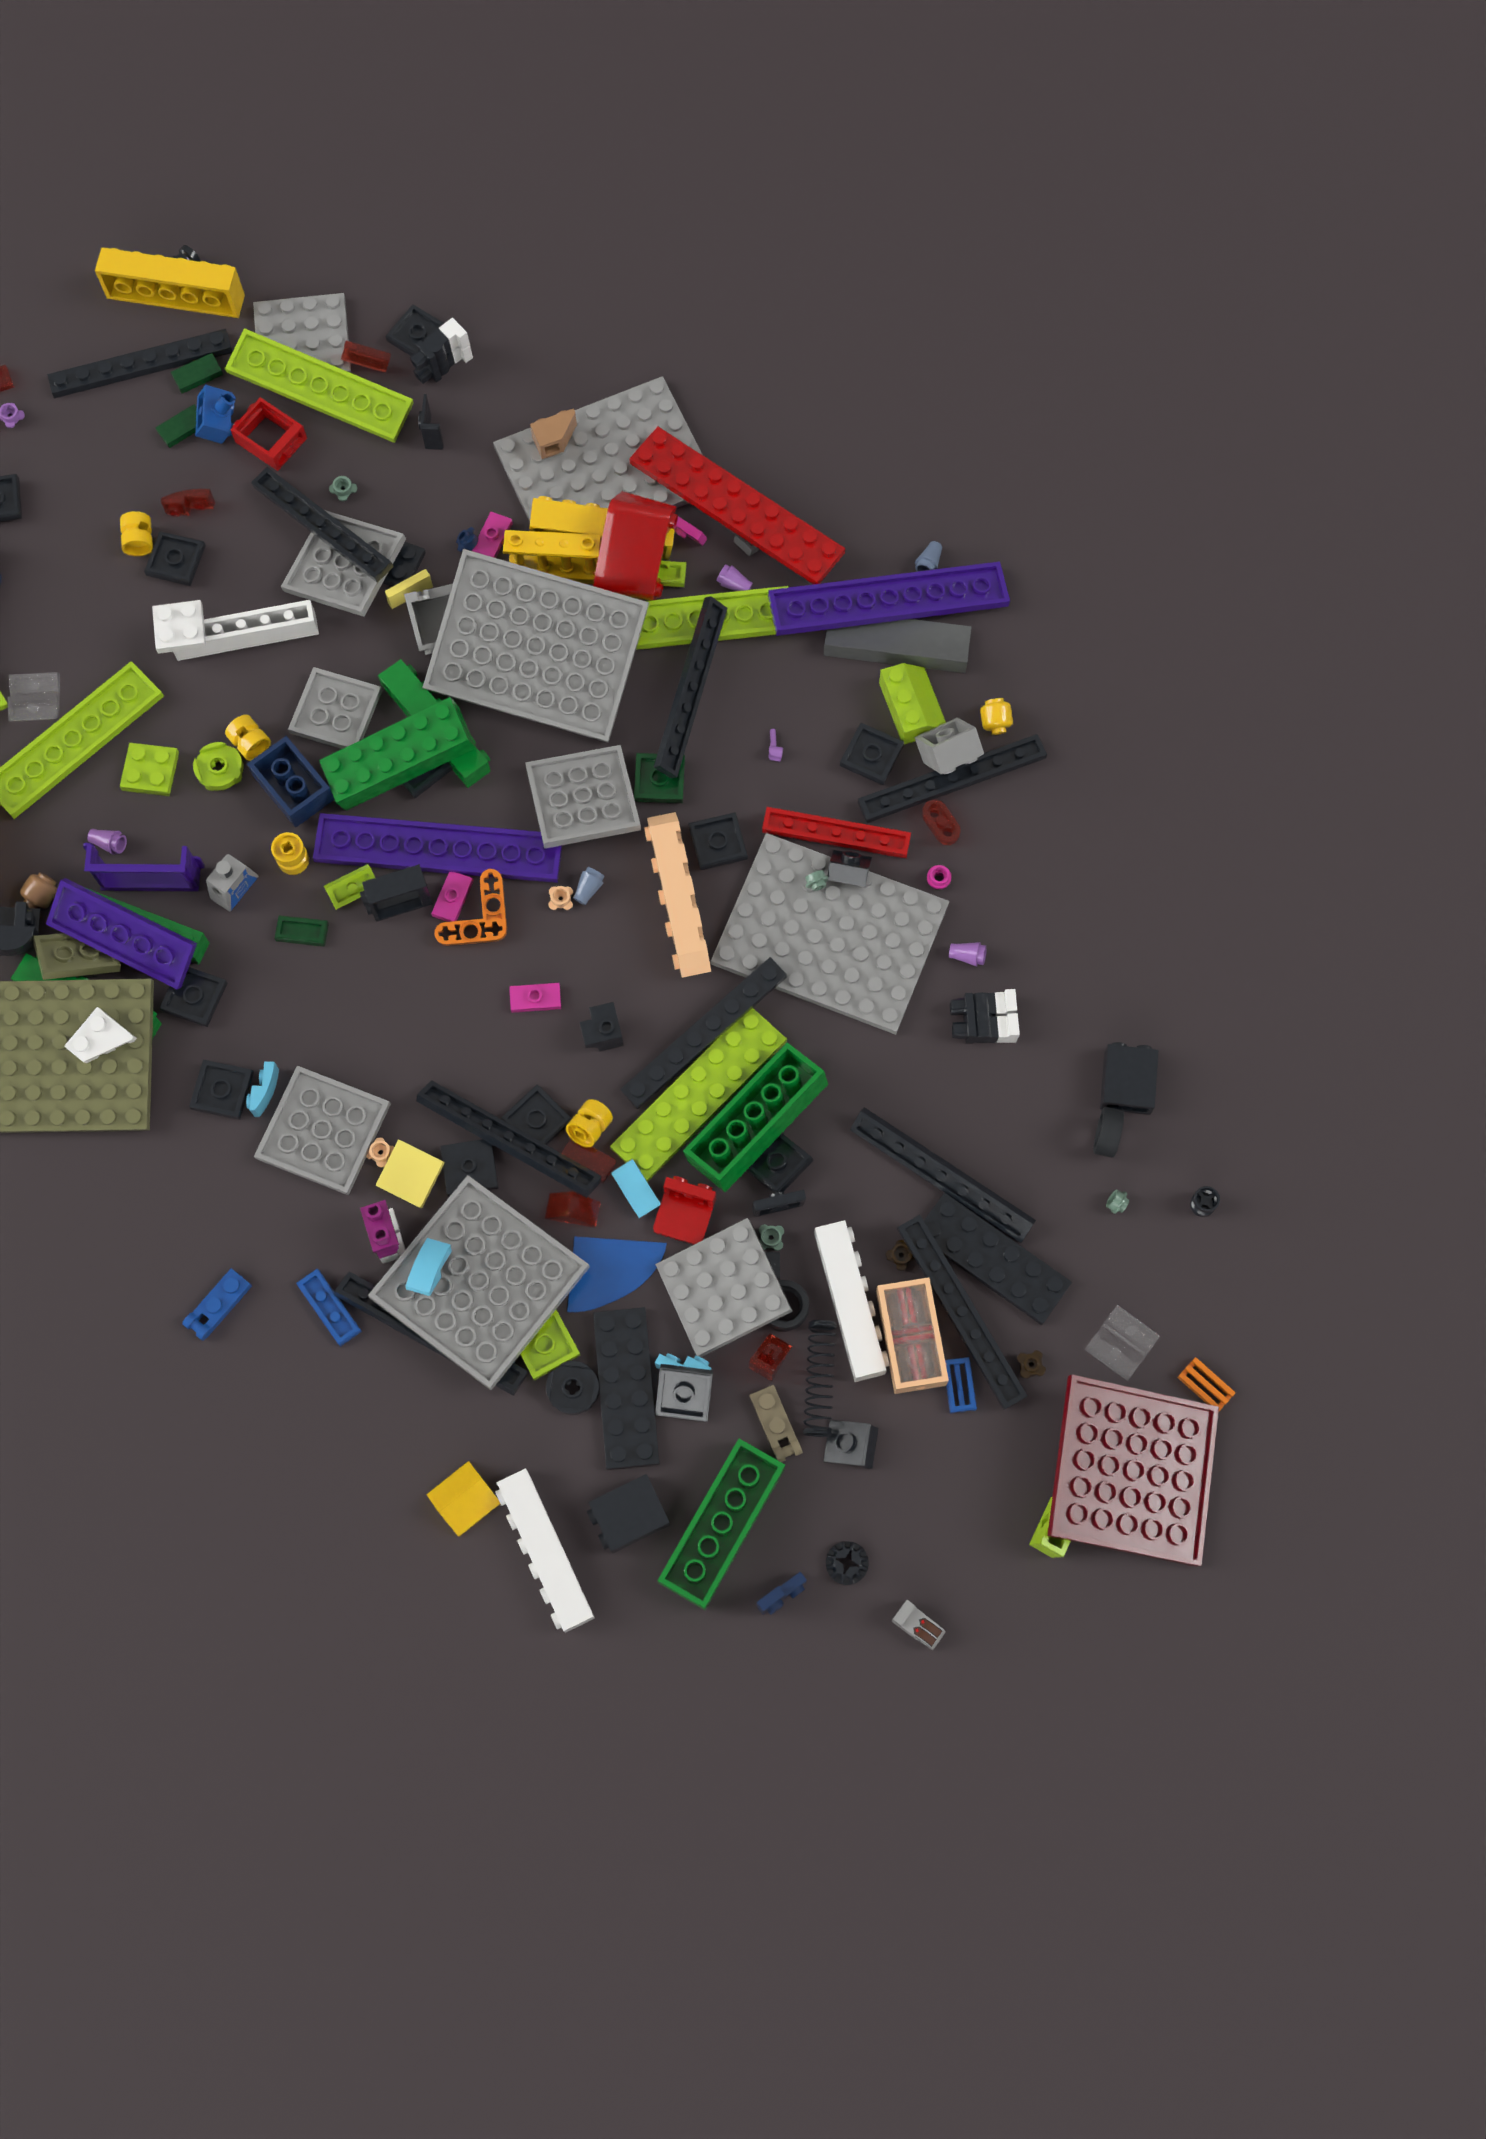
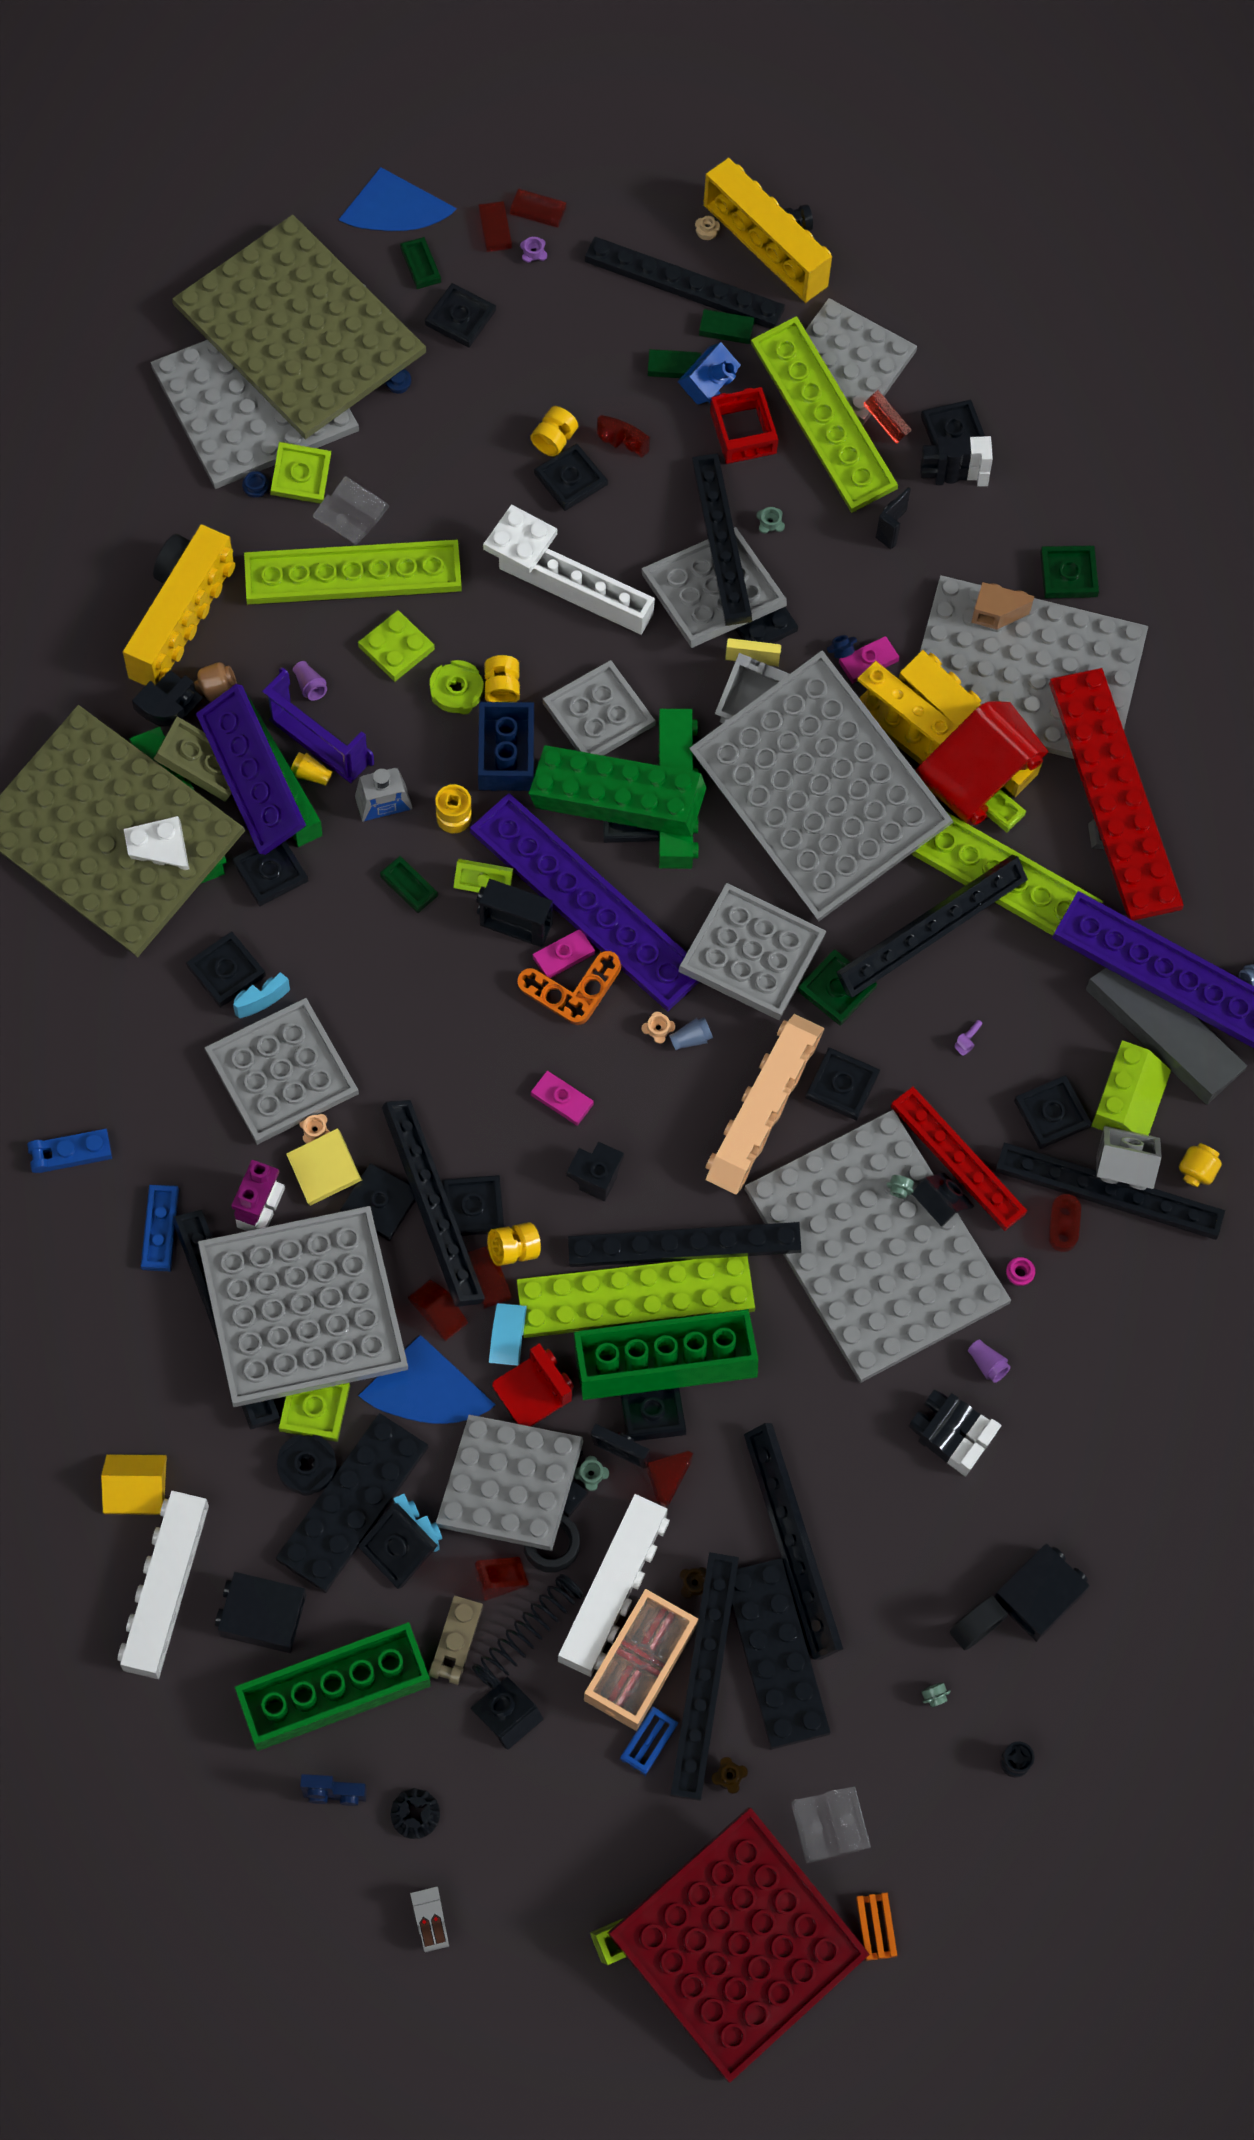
camera: 35 degrees right, 5 degrees down
medium azure slope [406,1238,452,1296] -> none
dark pink plate [674,516,707,546] -> none
medium lavender cone [716,564,753,591] -> none
none -> yellow cone [291,752,333,786]
none -> clear red slope [647,1451,693,1508]
none -> tan plate [695,216,720,240]
none -> dark green plate [1040,546,1099,598]

